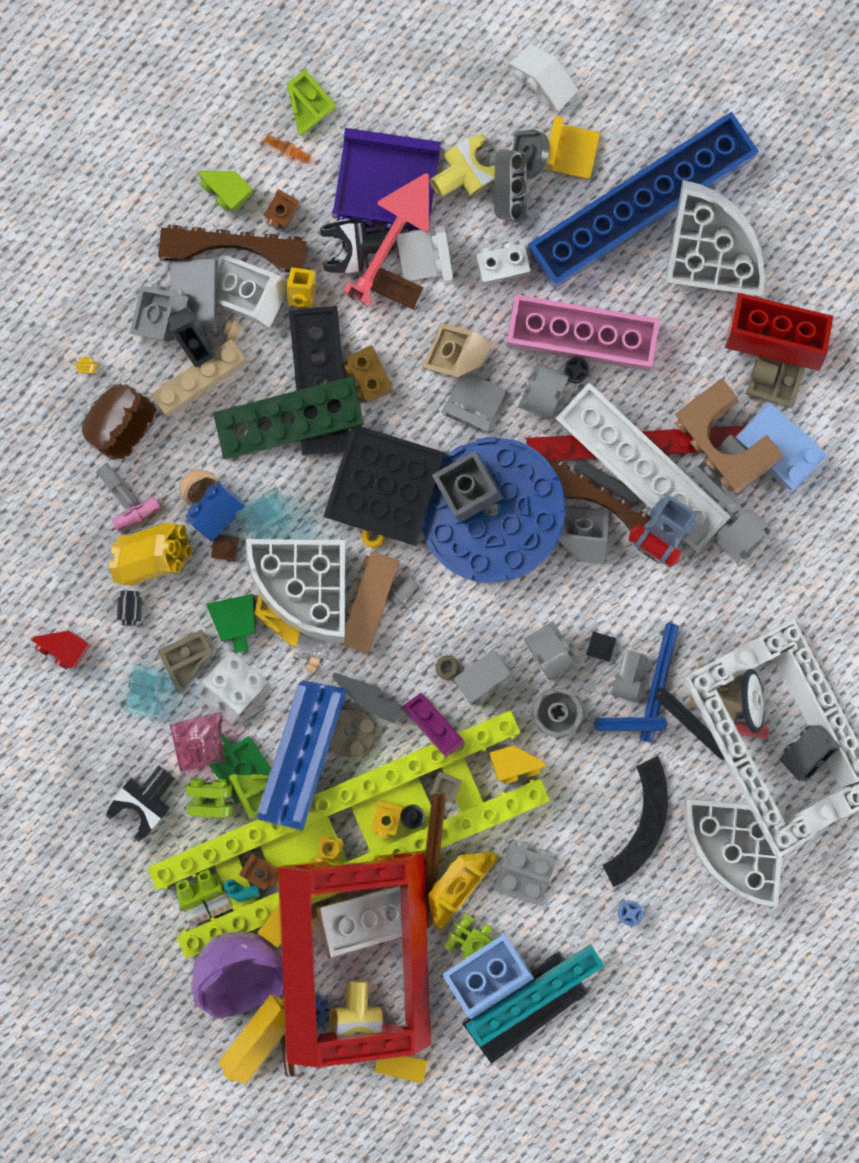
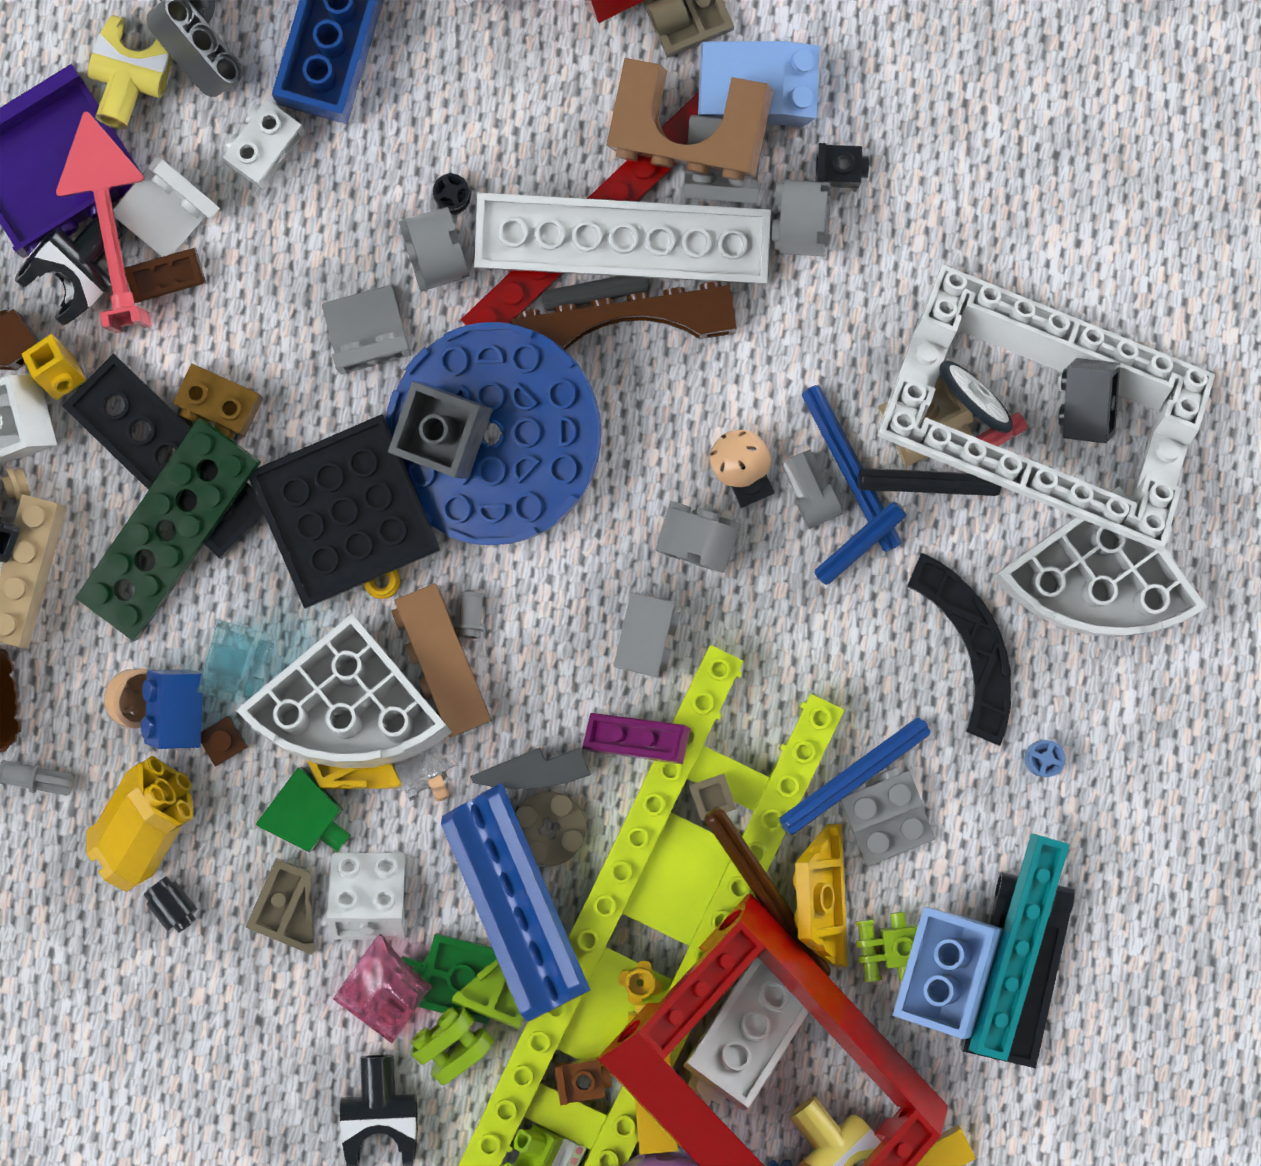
camera: 40 degrees left, 0 degrees up
red slope [31,630,91,670] -> none
bright pink pin [111,496,162,533] -> none
clear light blue brick [124,663,171,720] -> none
teal arm [224,879,260,902] -> none
yellow brick [371,800,403,839] -> none
black plate [400,804,425,829] -> none
tan slope [422,323,492,378] -> none
dark tan plate [435,655,460,680] -> none
yellow slope [488,745,546,784] -> none
bright pink brick [506,294,660,371] -> none
light grey brick [532,688,583,737] -> none
light grey slope [558,506,609,564] -> none
sand blue piece [628,495,697,568] -> none
none -> light nougat helmet [710,430,771,487]
none -> blue axle [779,718,930,835]
none -> black brick [815,143,869,188]

